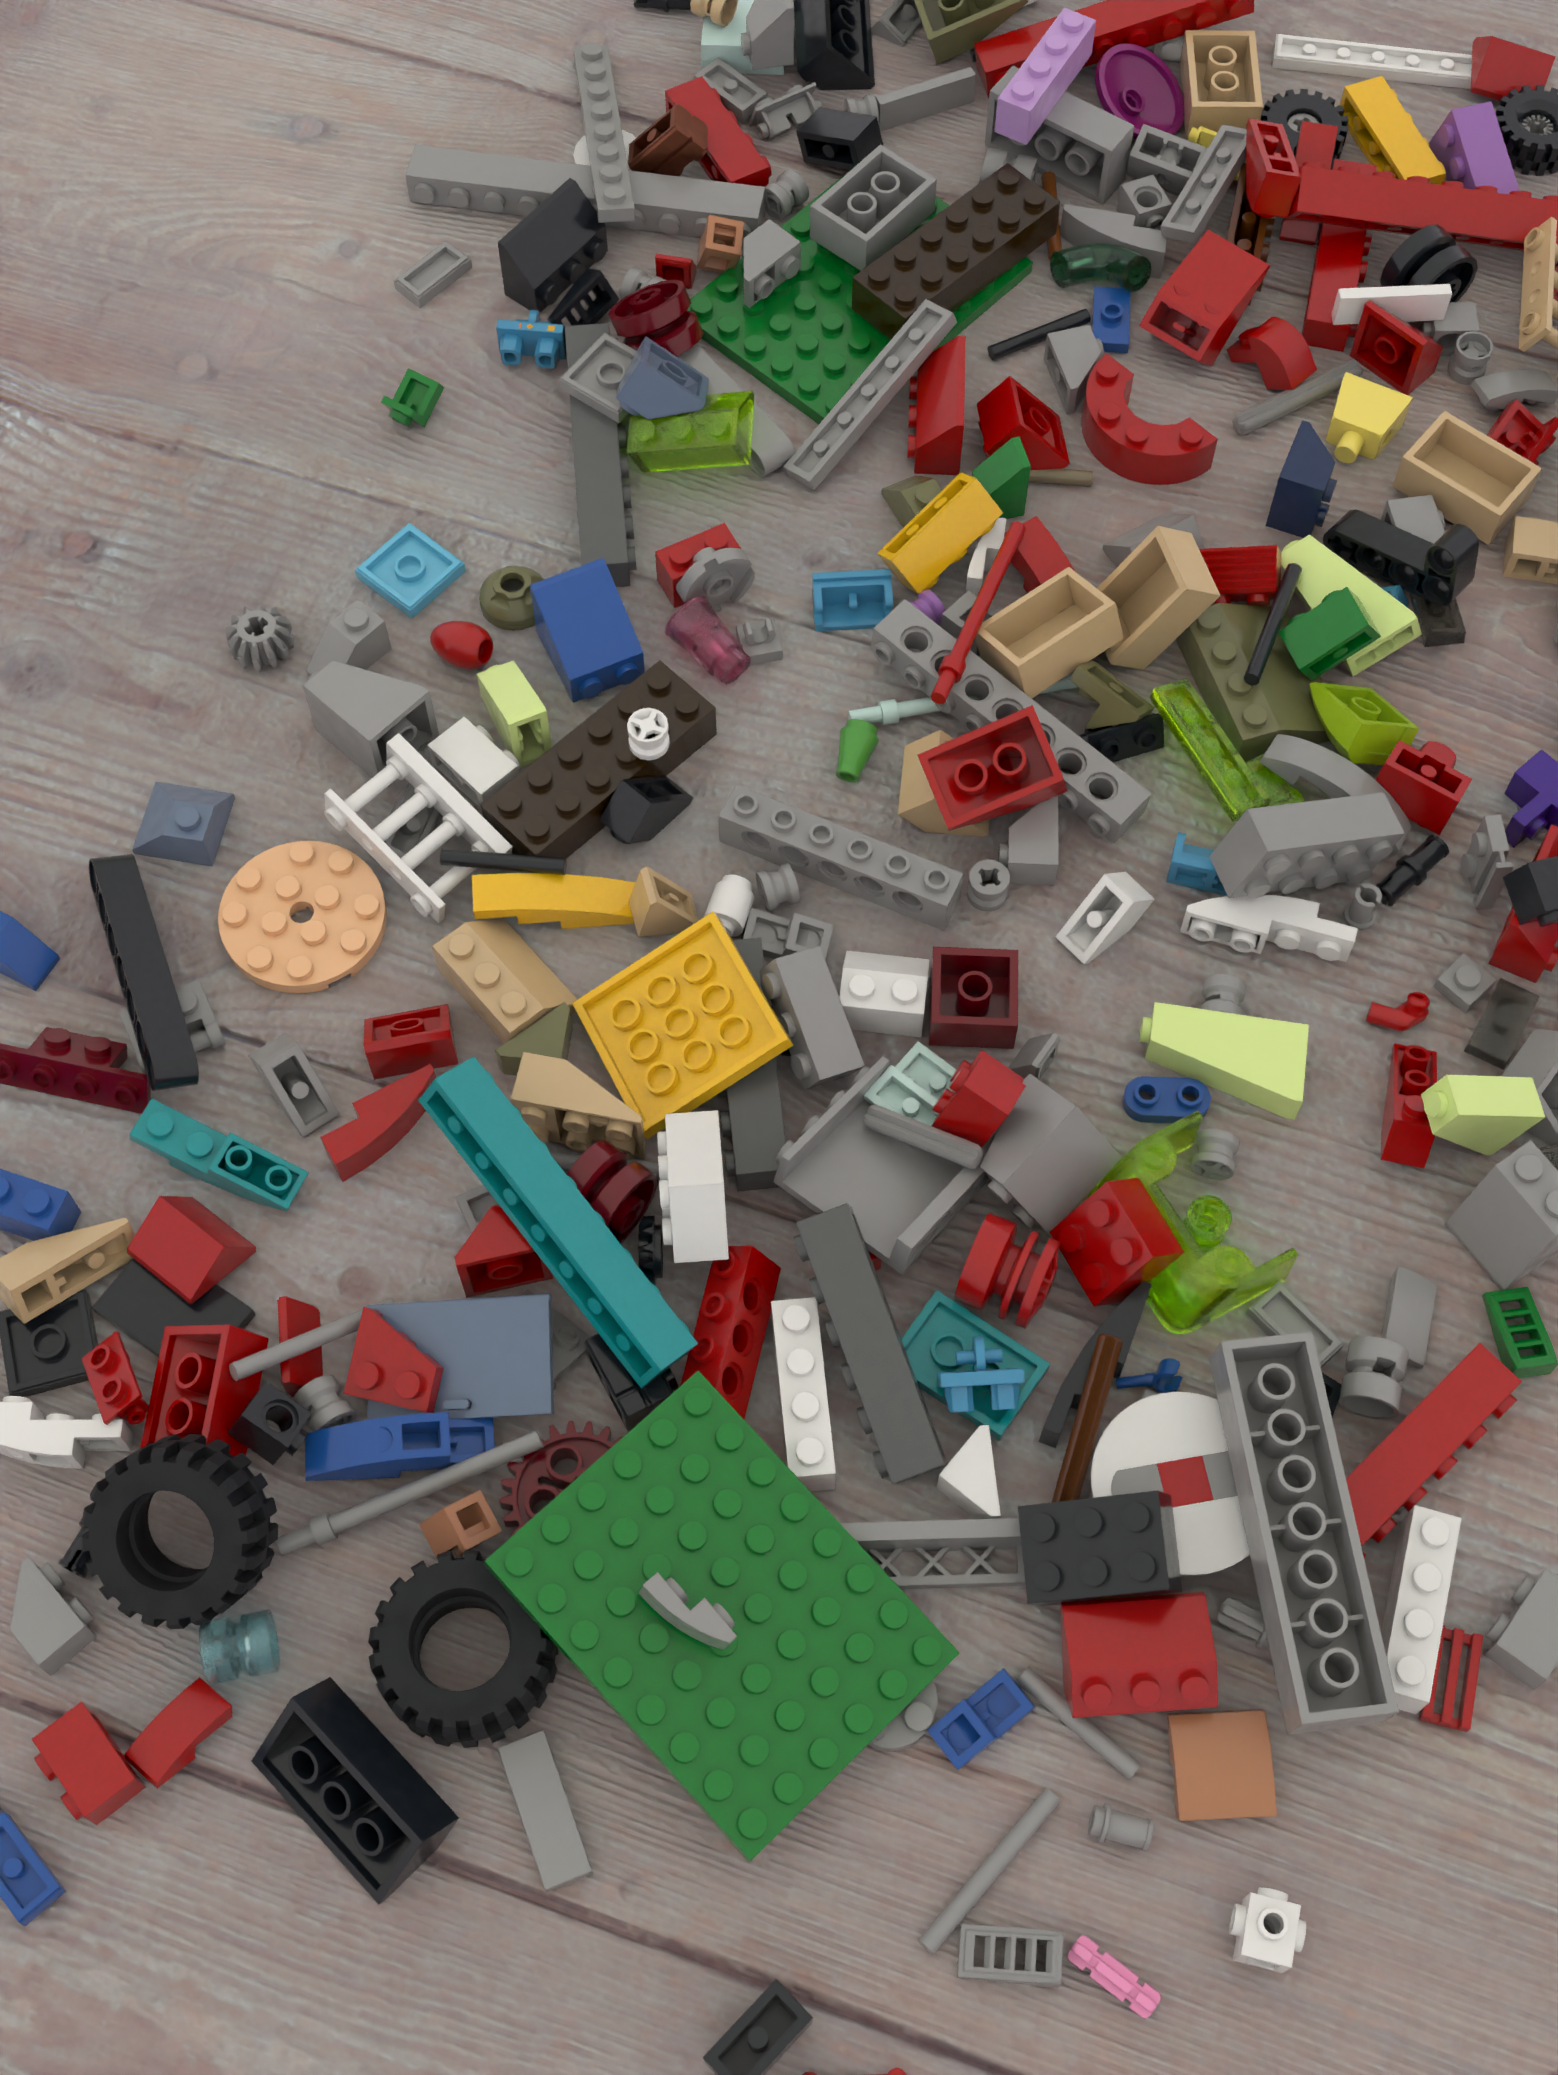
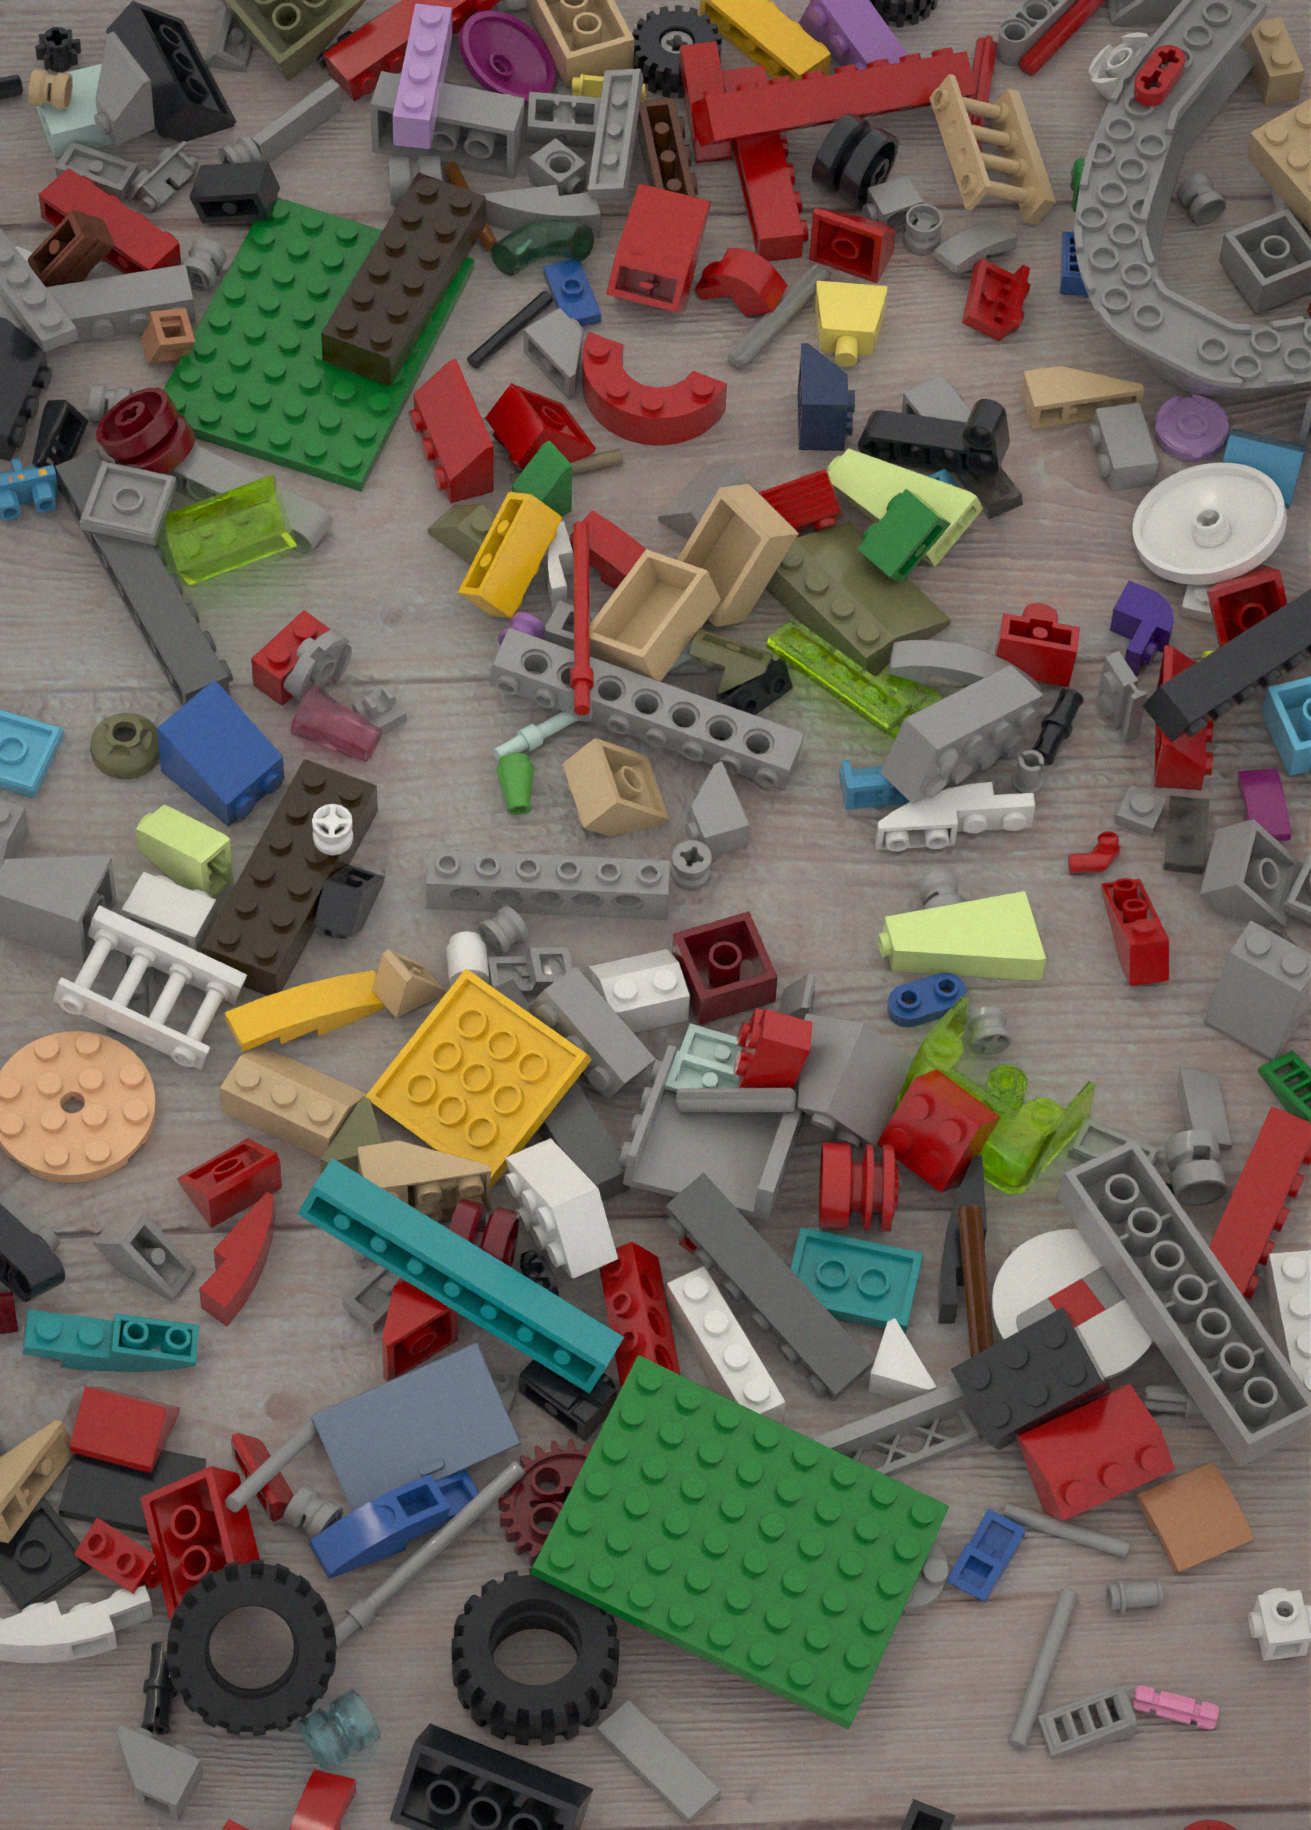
camera: 25 degrees left, 5 degrees down
black brick [227,1381,312,1465] -> none
red wing [343,1307,444,1413] -> none
nougat brick [419,1489,502,1558] -> none
red animal [430,621,493,670] -> none
black bar [440,849,567,875] -> none
sand blue slope [616,337,709,420] -> none
light grey slope [639,1572,737,1650] -> none
red slope [655,253,697,289] -> none
light grey slope [744,219,801,308] -> none
light grey plate [783,299,957,491] -> none
light grey brick [810,144,937,271] -> none
dark azure hinge [812,569,893,631] -> none
red slope [917,705,1068,831] -> none
dark azure hips [937,1336,1025,1413] -> none
white slope [1056,872,1155,965] -> none
blue hand [1116,1358,1183,1393] -> none
black bar [1244,563,1302,685] -> none
red slope [1246,118,1302,218] -> none
lime slope [1309,682,1419,765] -> none
white tile [1331,284,1452,325] -> none
tan piece [1392,410,1542,545] -> none
yellowish green slope [1421,1074,1545,1155] -> none

